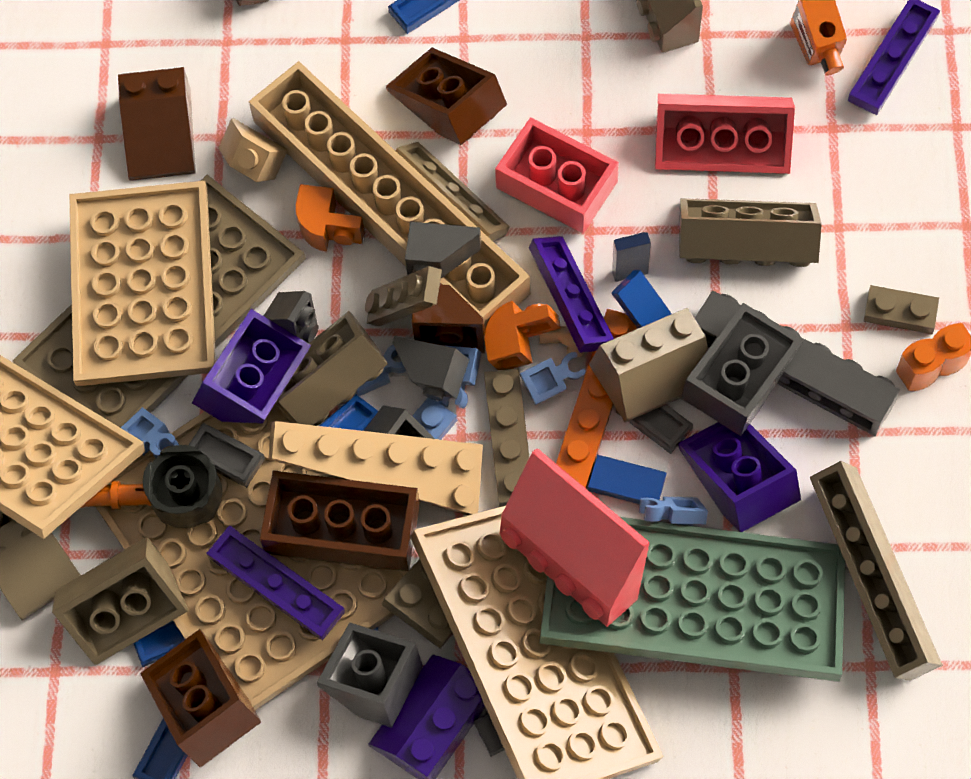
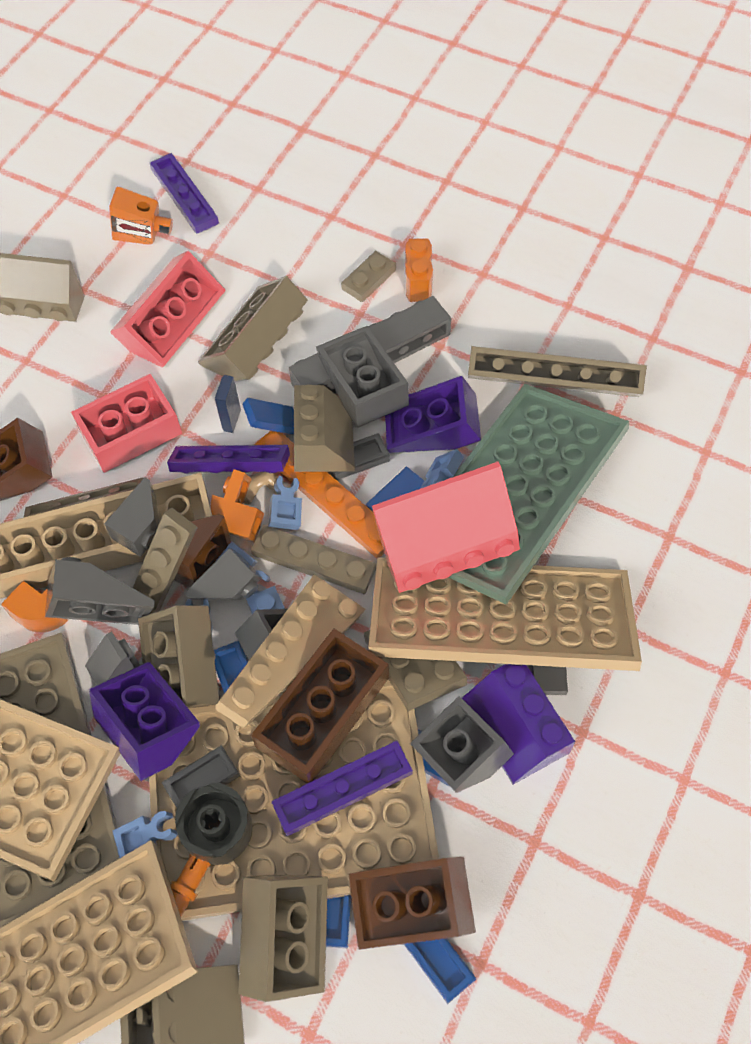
camera: 65 degrees left, 5 degrees down
none -> dark grey slope [45,557,154,625]

